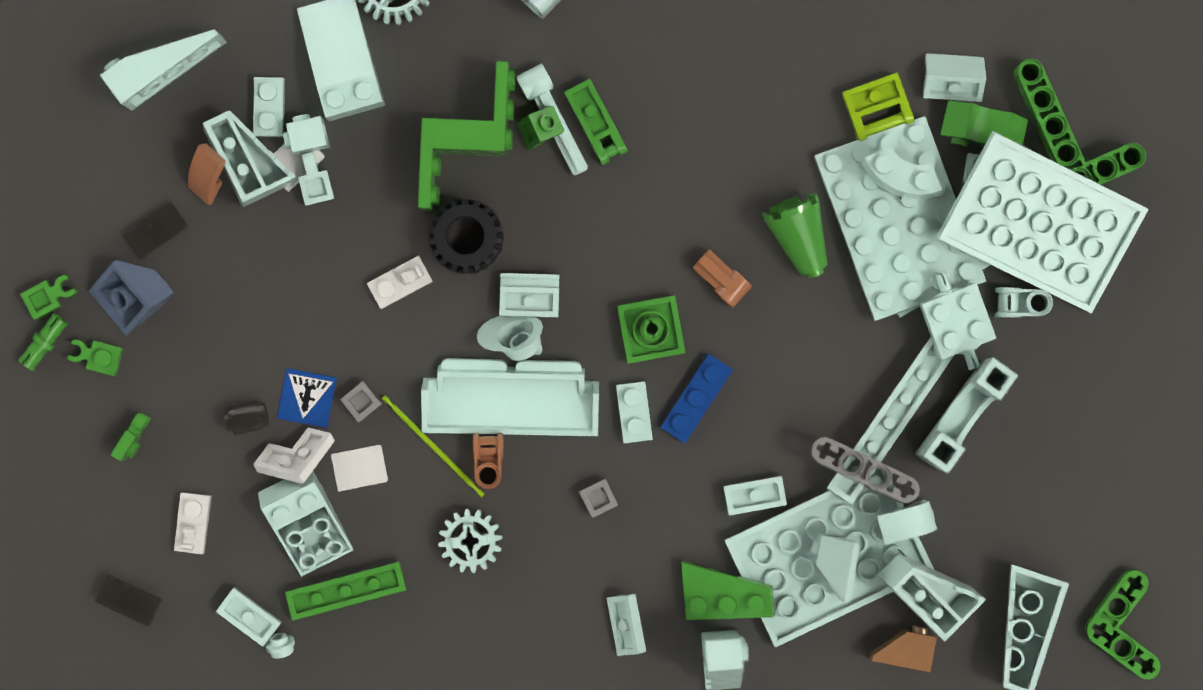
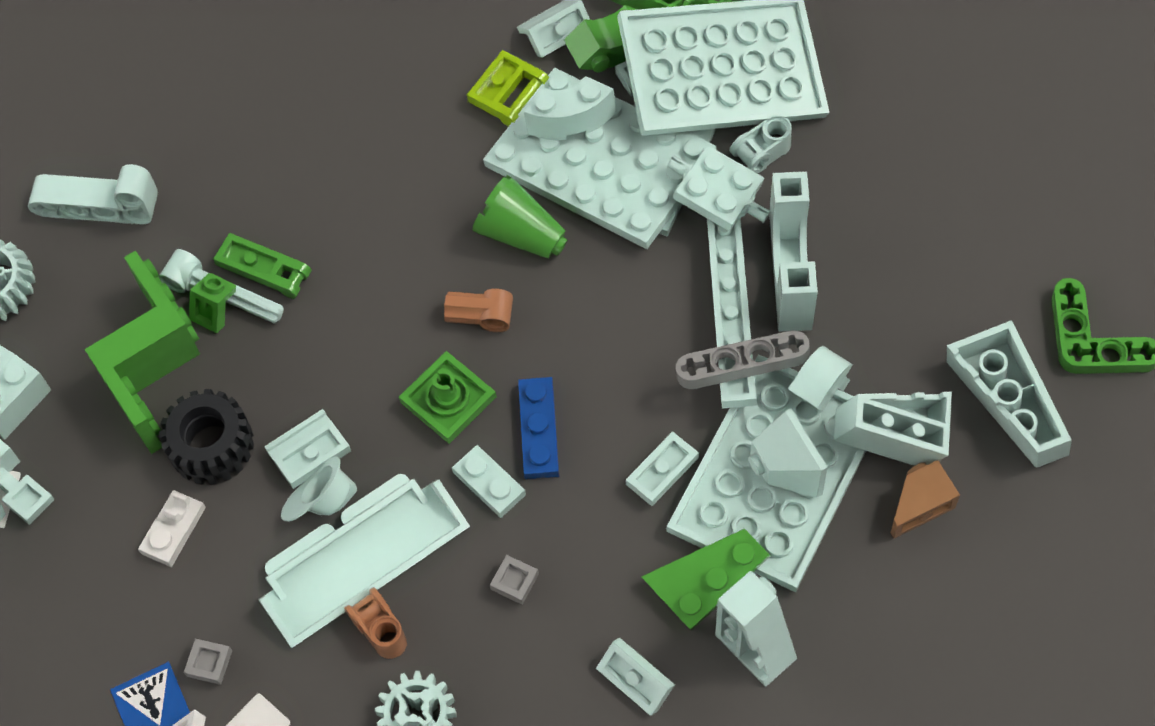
camera: 30 degrees left, 25 degrees down
lime piece [382,395,485,498] -> none

